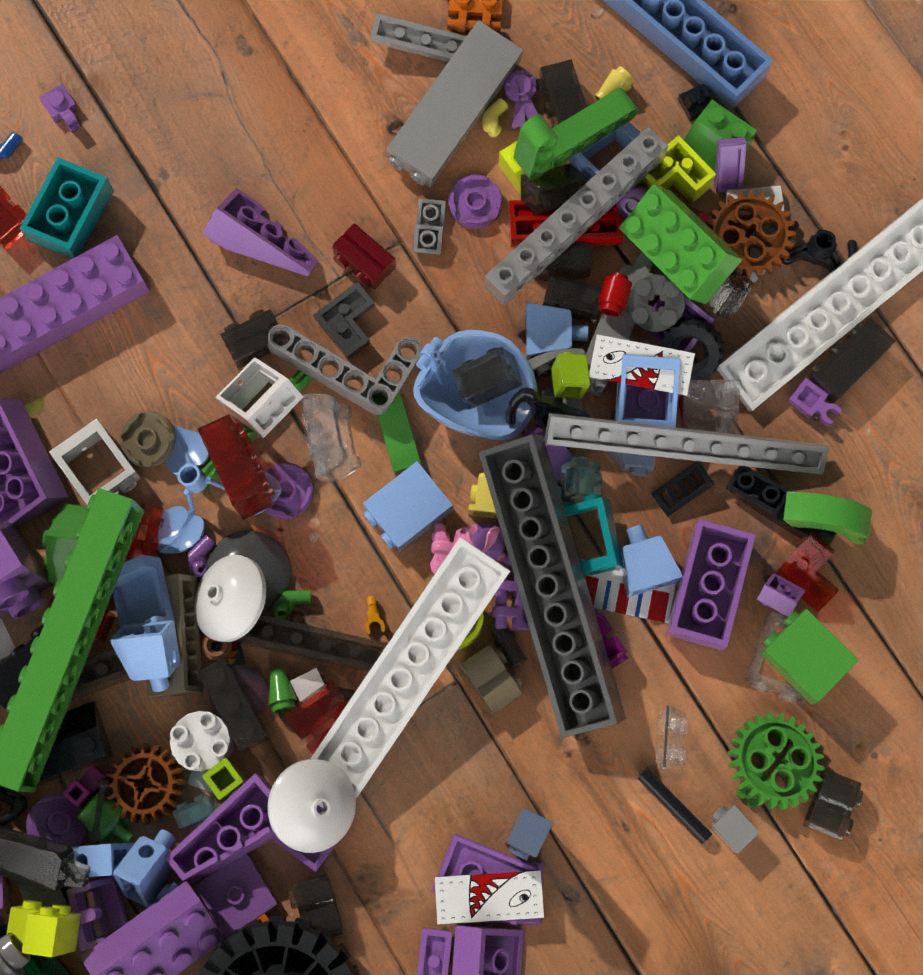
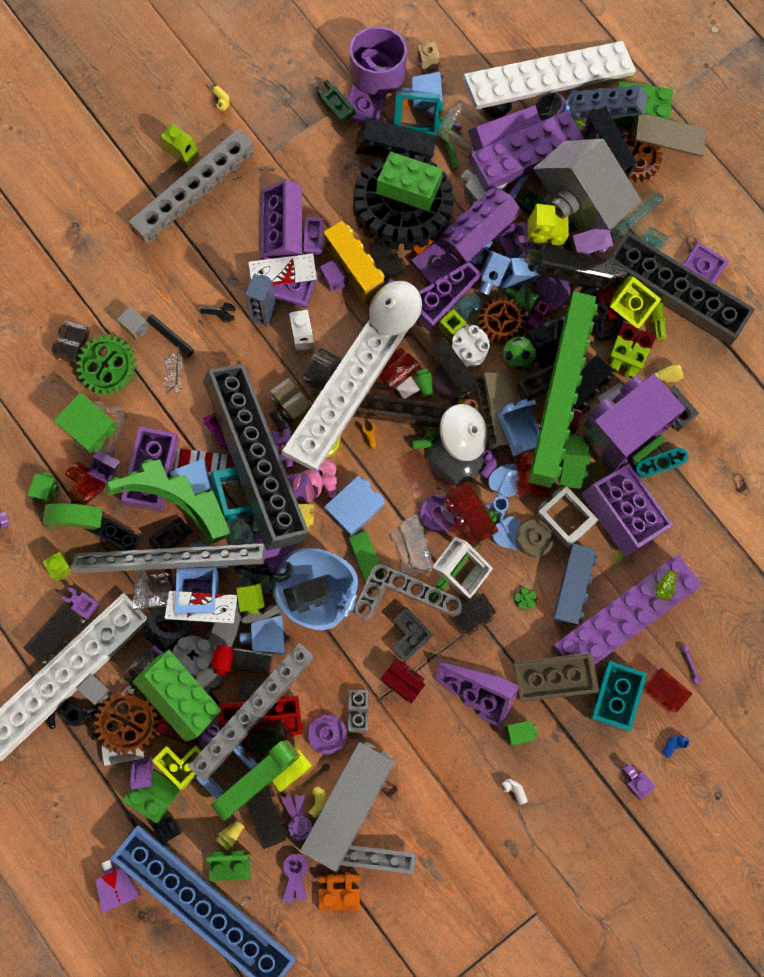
camera: 170 degrees right, 0 degrees up
light blue torso [110,620,180,692] -> none
none -> bright green brick [28,472,58,504]
none -> lime brick [43,552,73,581]
none -> light grey brick [77,674,111,706]
none -> medium lavender torso [96,859,142,913]
none -> bright green arch [104,459,230,545]
none -> black bar [200,302,236,323]
none -> bright green bracket [206,850,251,881]
none -> medium lavender piece [283,854,308,904]
none -> white torso [289,310,314,352]
none -> clear smoke hinge [295,763,330,793]
none -> clear smoke brick [302,348,342,391]
none -> medium lavender brick [320,259,347,292]
none -> yellow brick [323,221,385,304]
none -> white arm [501,779,528,805]
none -> bright green piece [503,337,536,370]
none -> bright green brick [505,720,537,746]
none -> dark tan tile [513,652,599,702]
none -> bright green plant [514,587,537,610]
none -> sand blue brick [552,543,597,627]

